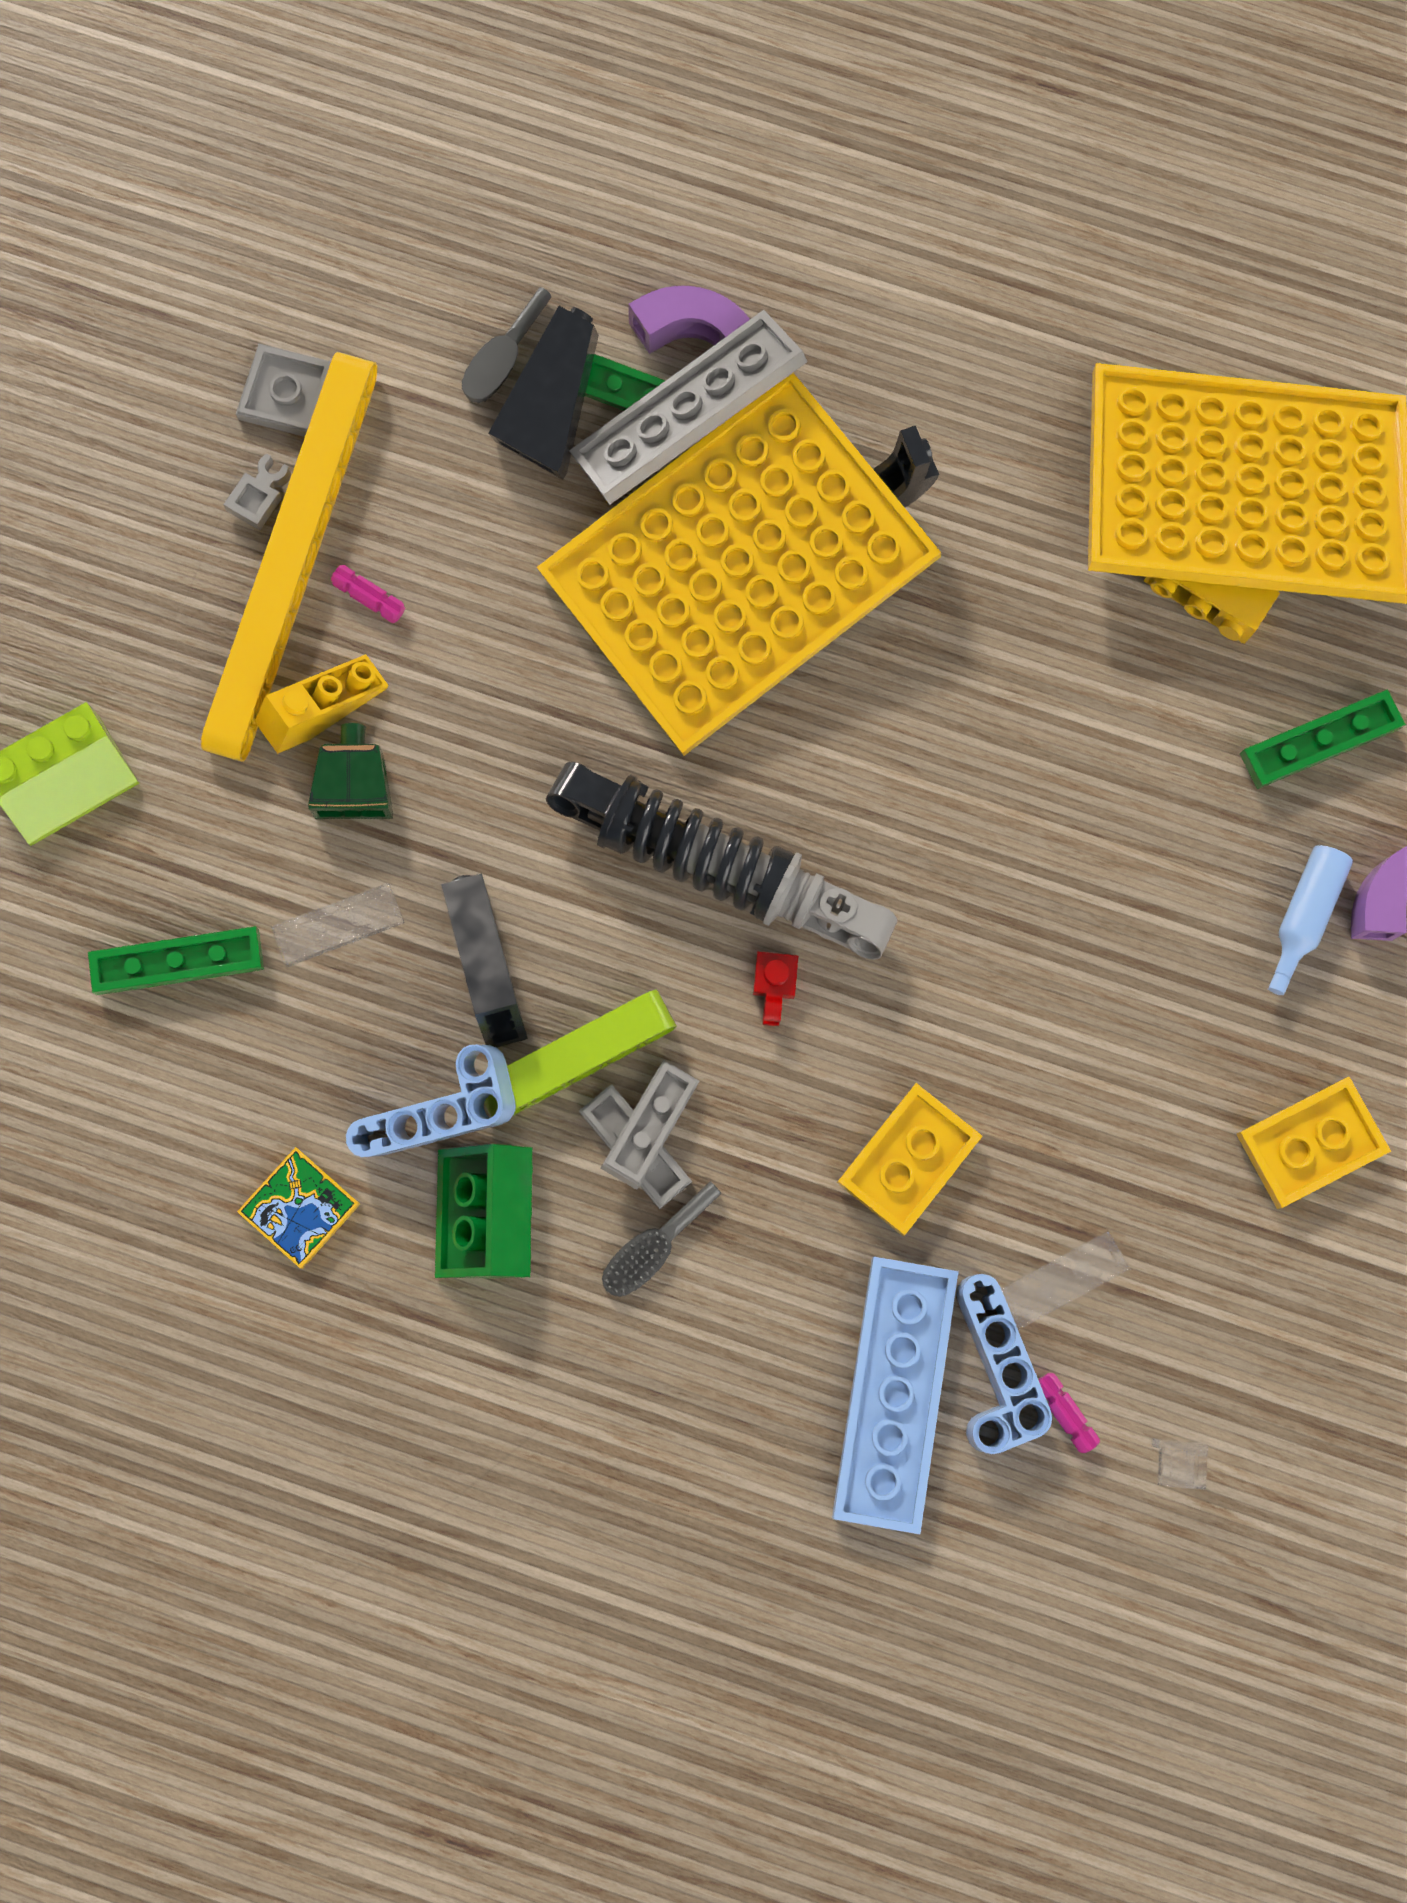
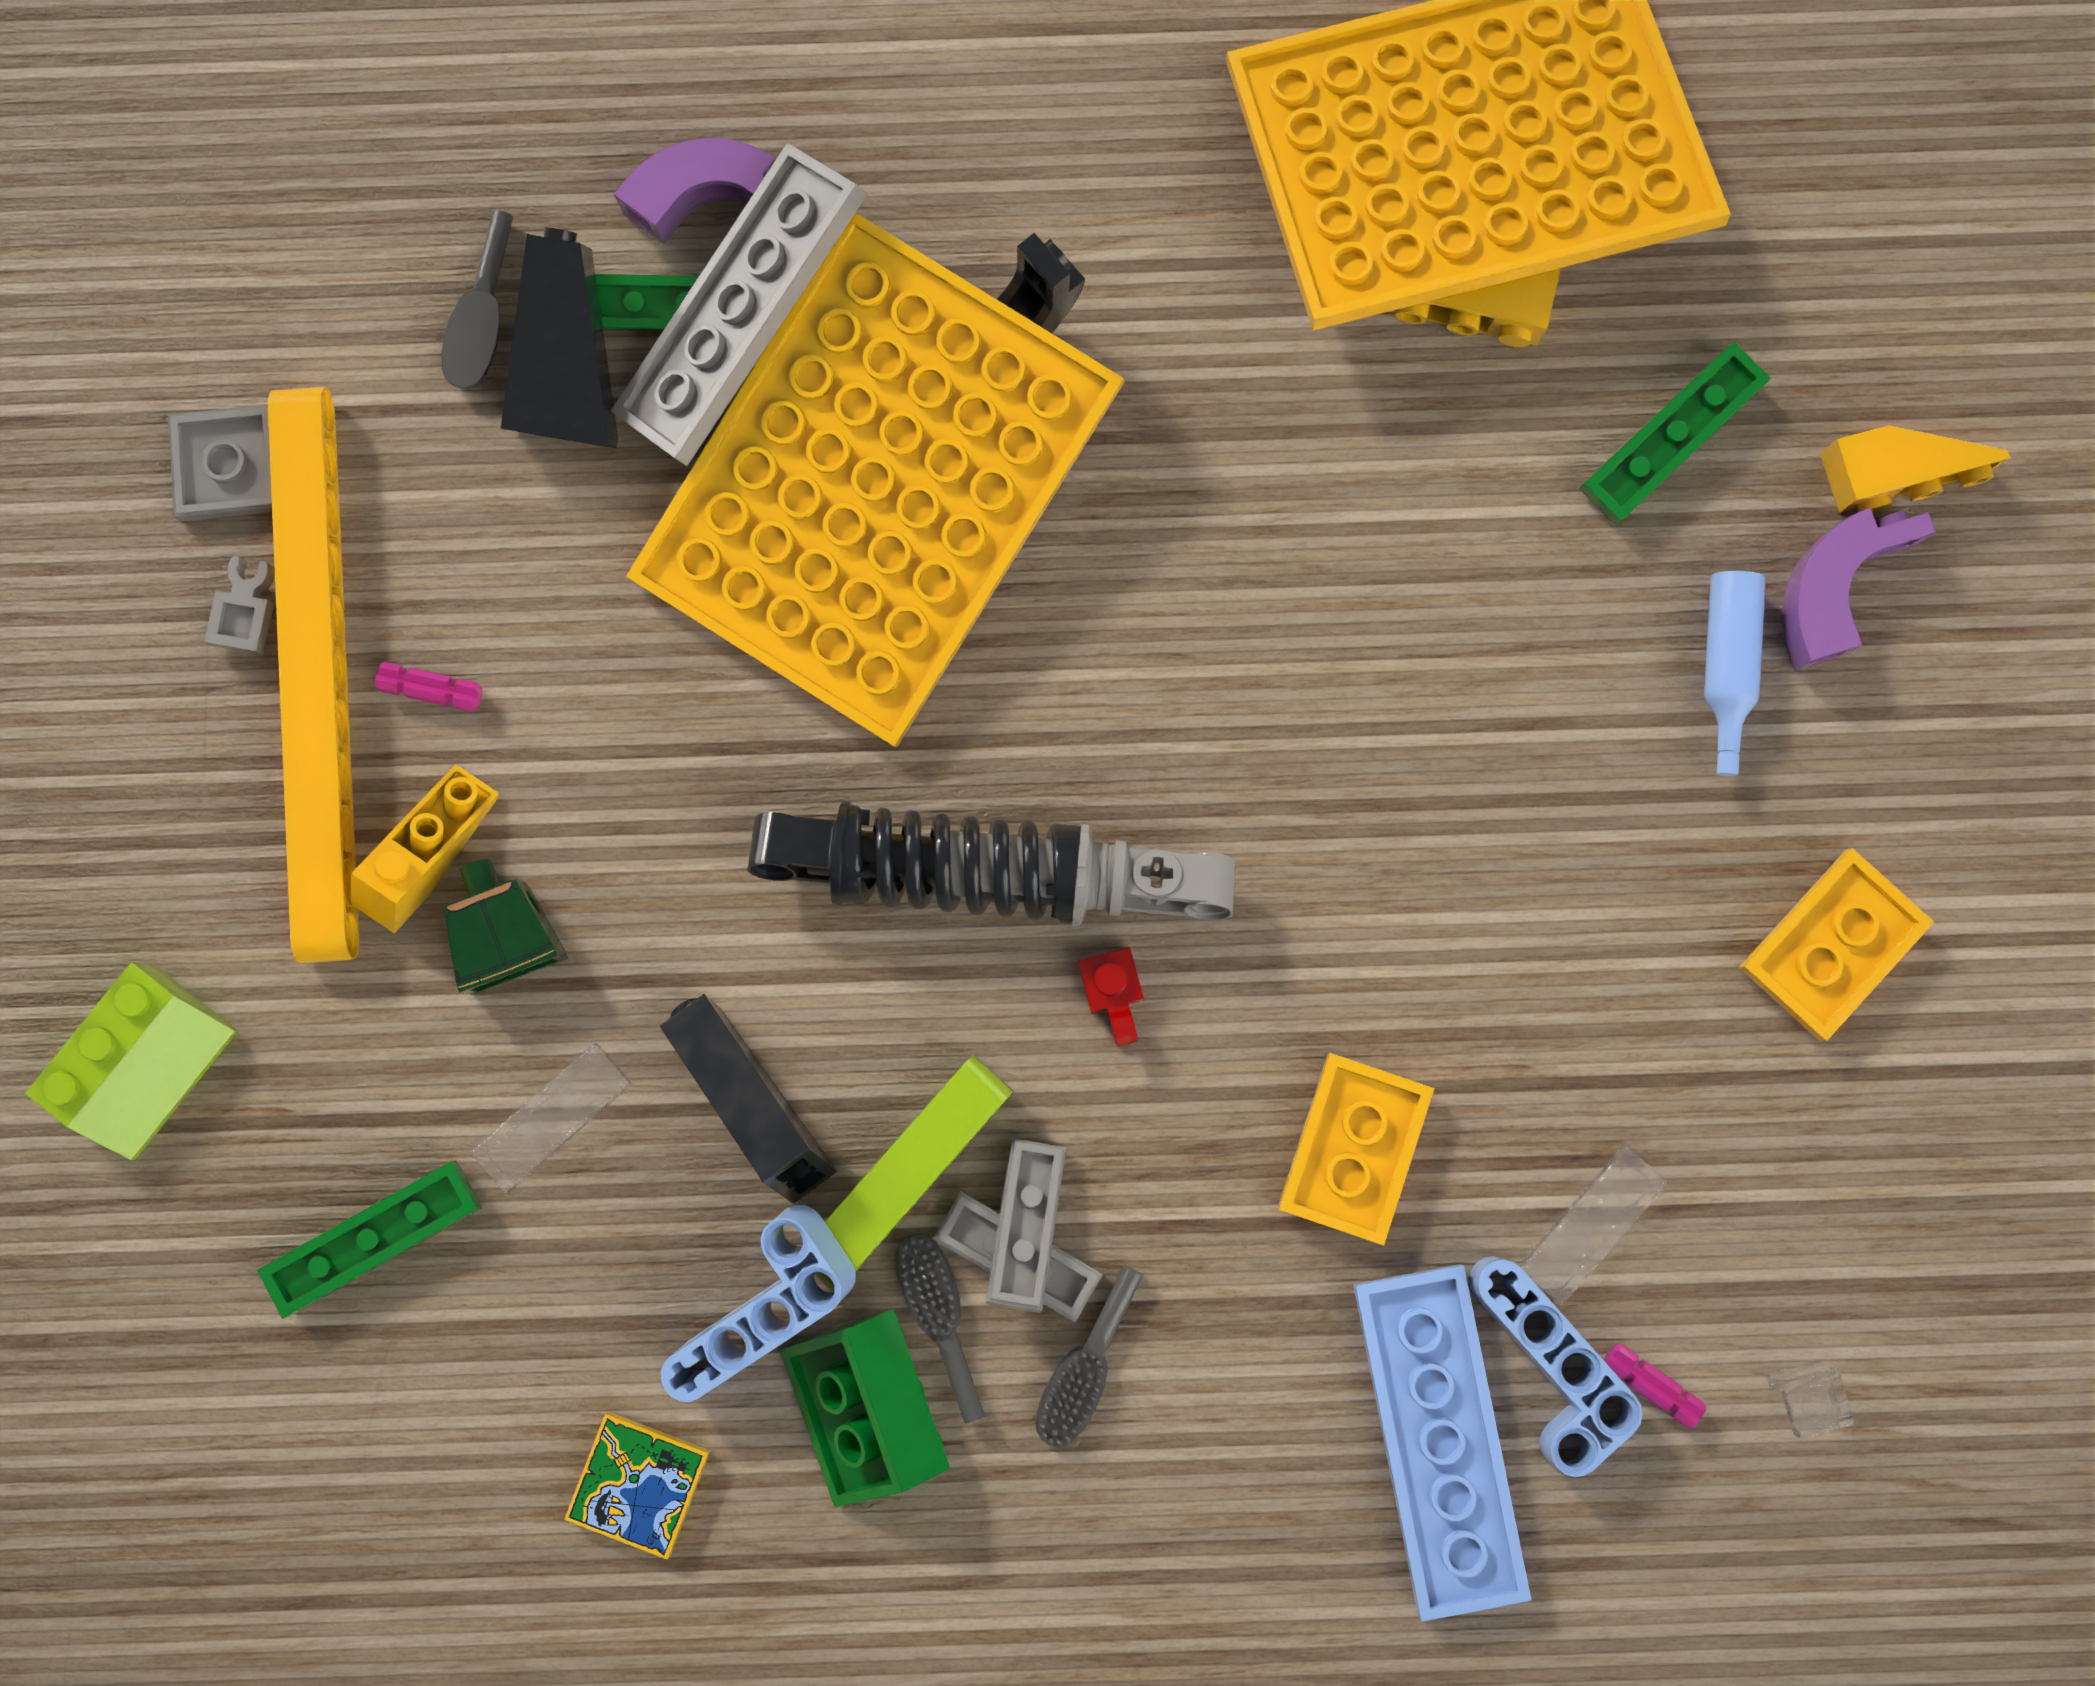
camera: 10 degrees left, 5 degrees up
none -> dark grey piece [896,1233,985,1424]

